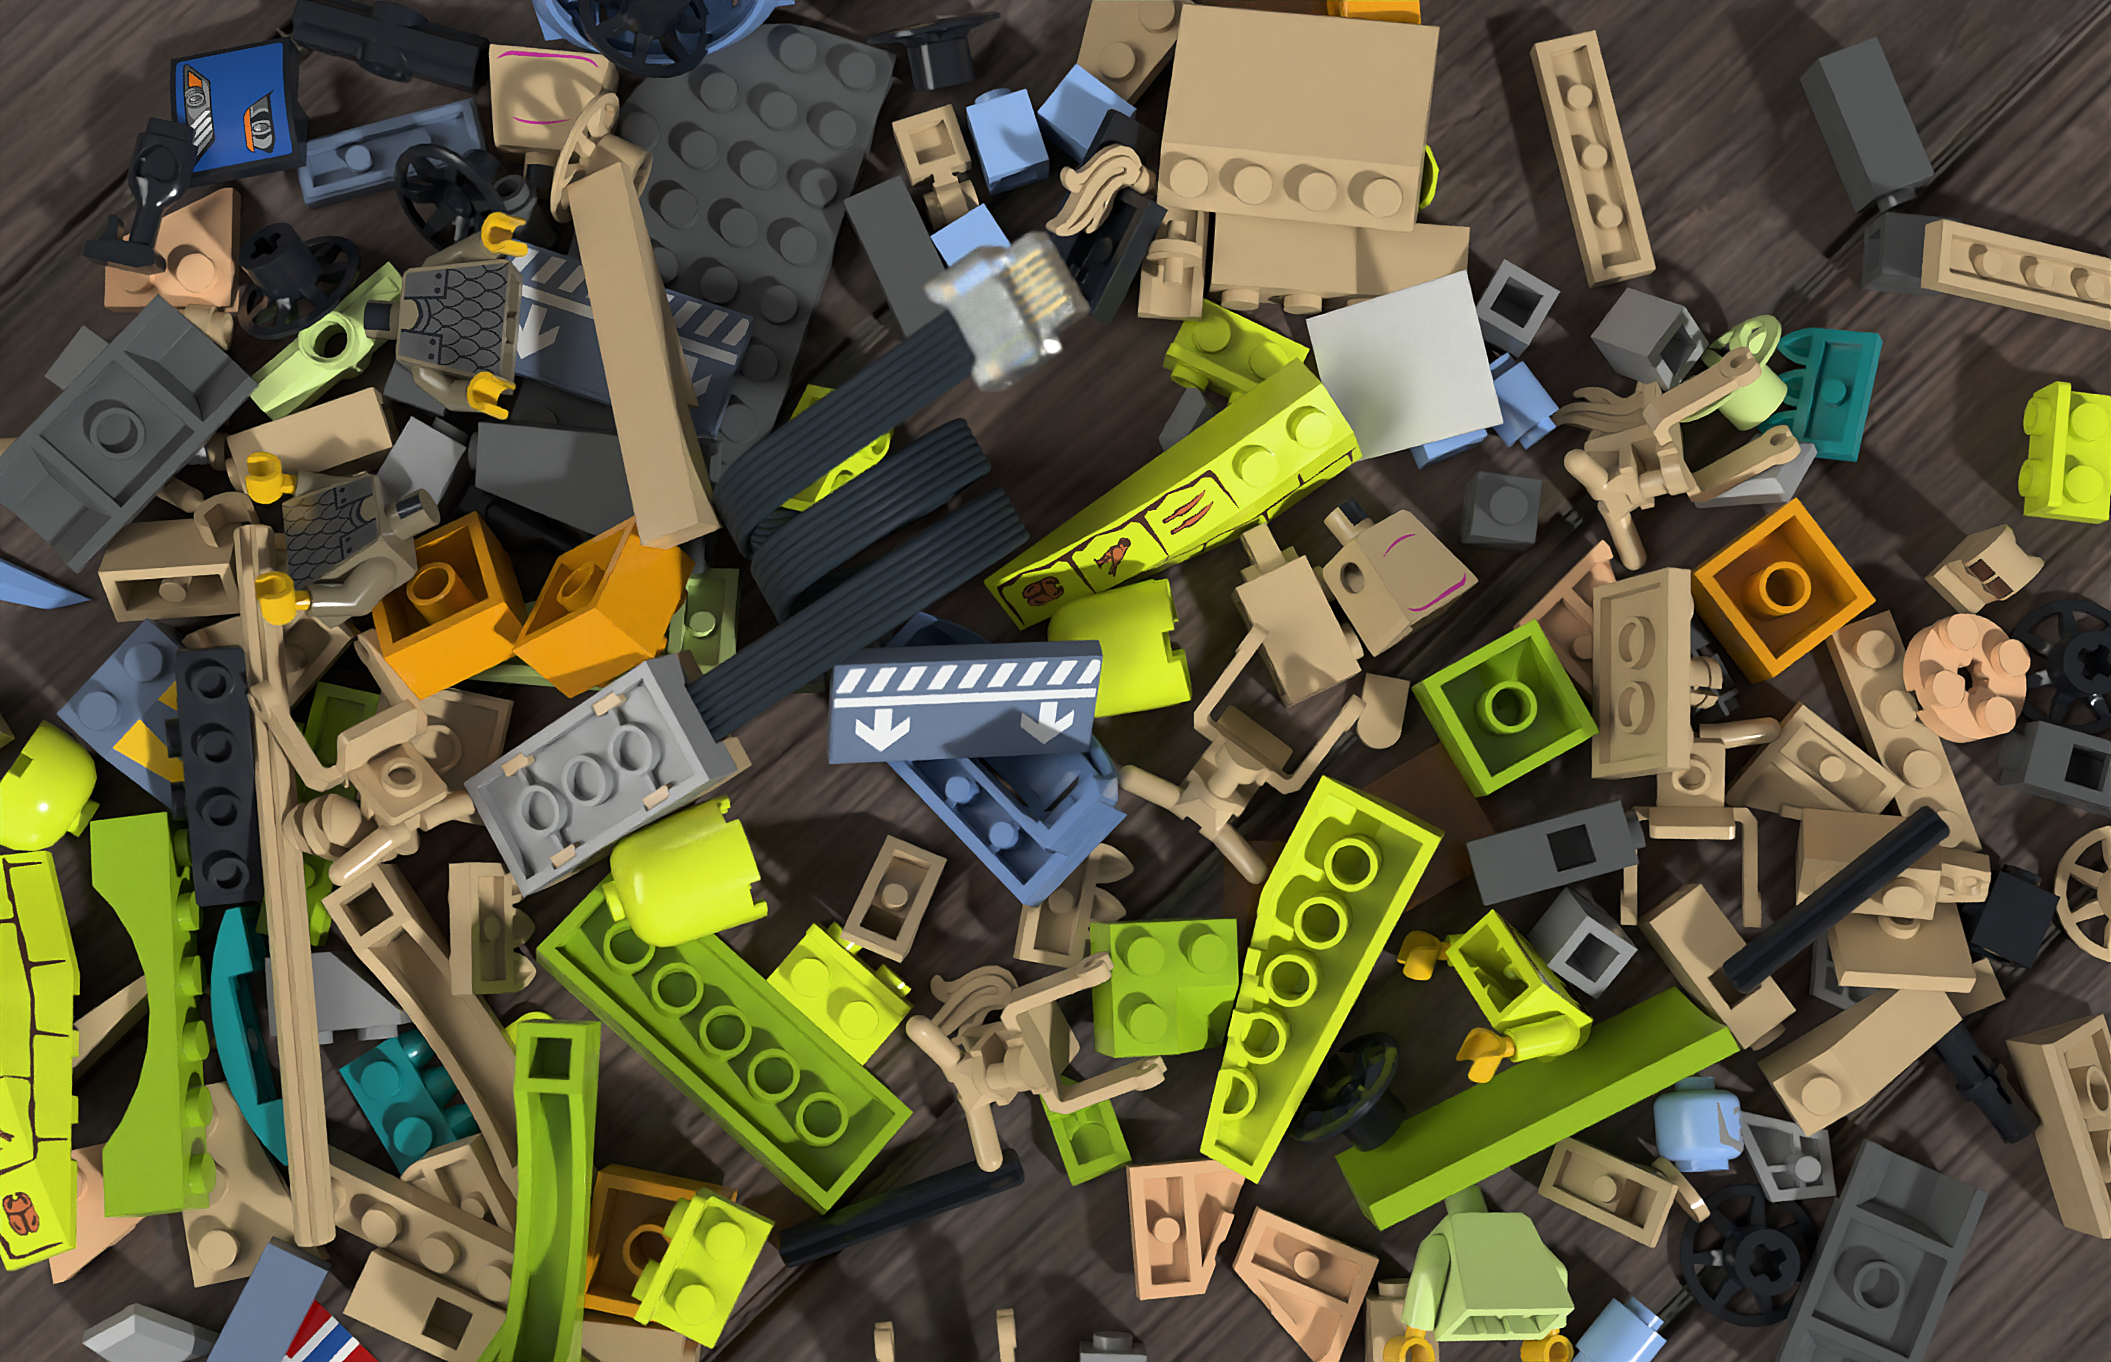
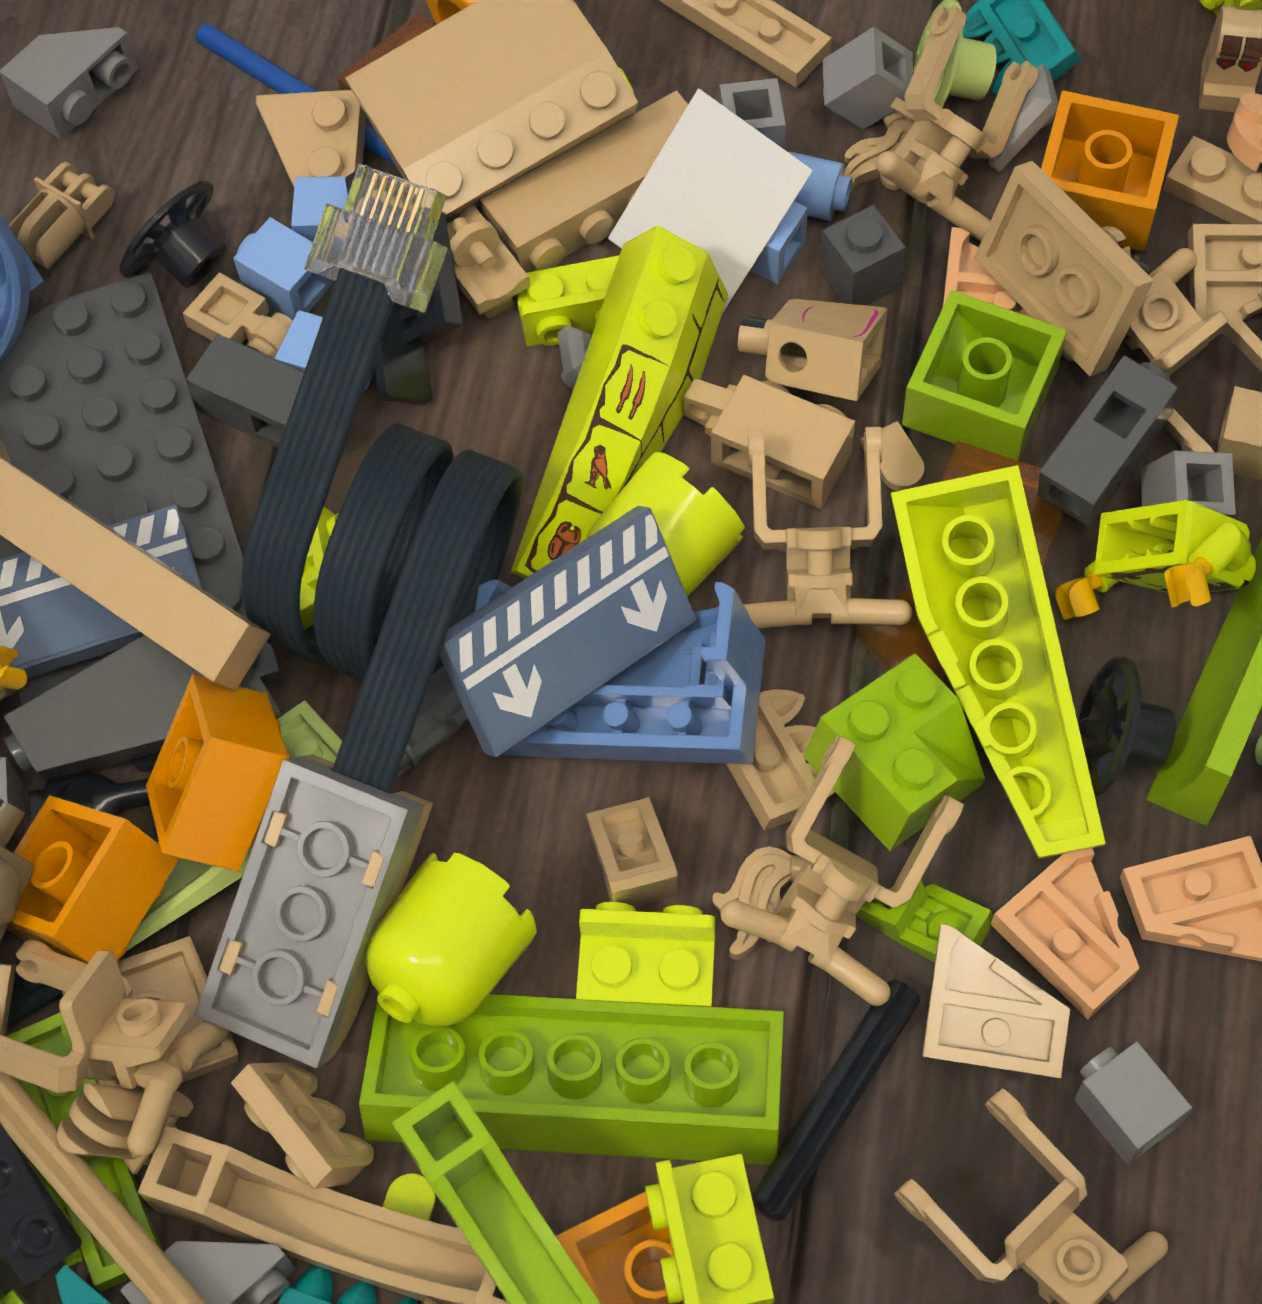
camera: 30 degrees left, 20 degrees down
none -> tan wing [922,925,1070,1078]

